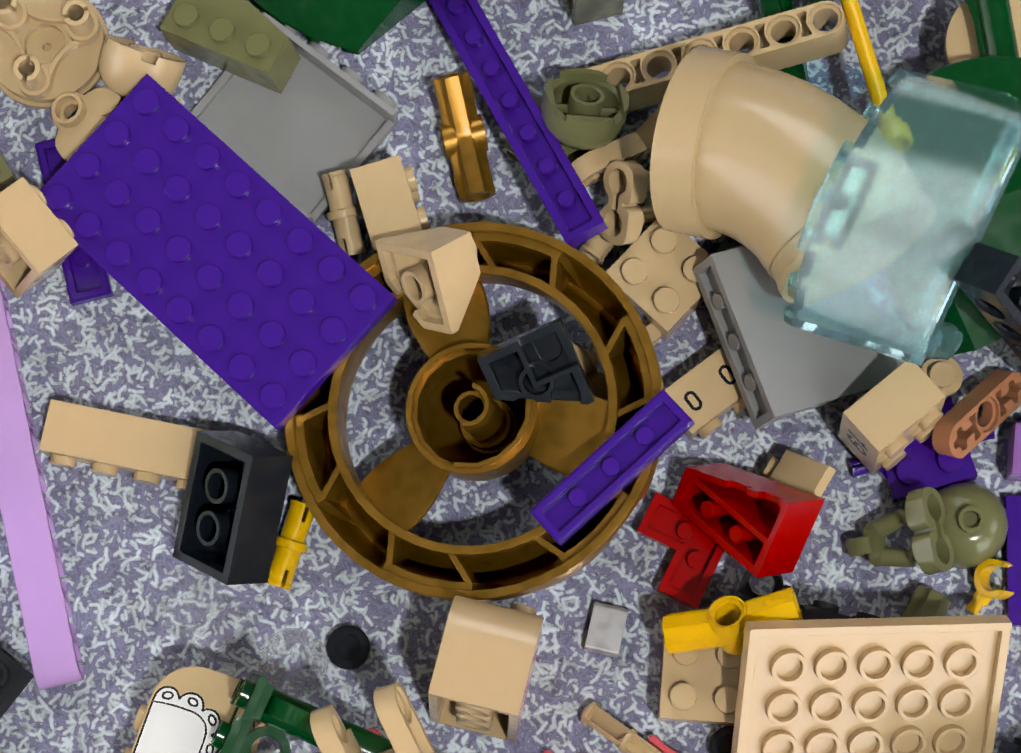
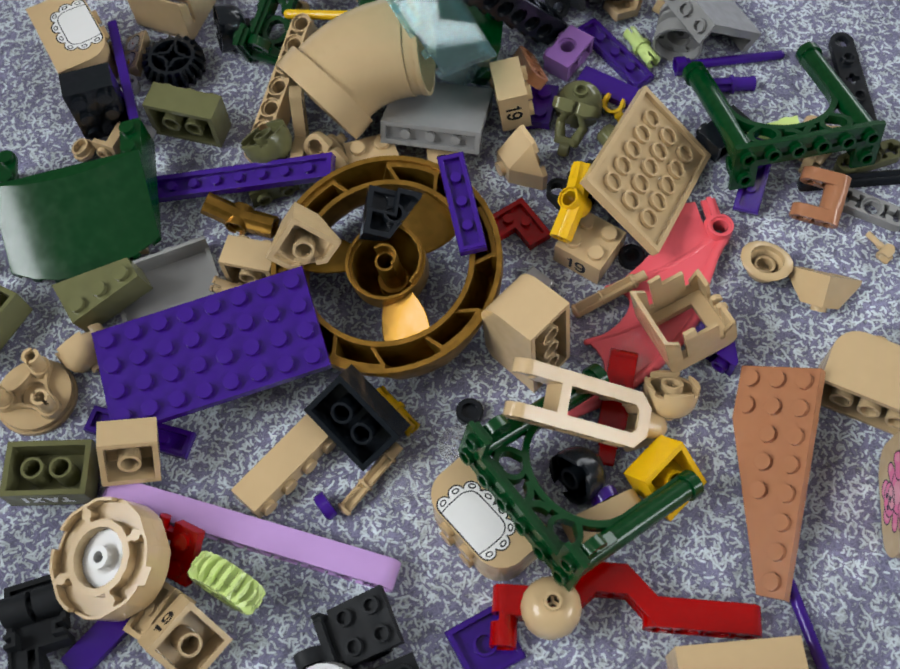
camera: 60 degrees left, 15 degrees down
tan plate [51,87,122,161] -> none
red wedge [672,463,825,578] -> none
none -> dark purple tile [313,491,338,520]
none -> tan piece [337,442,403,516]

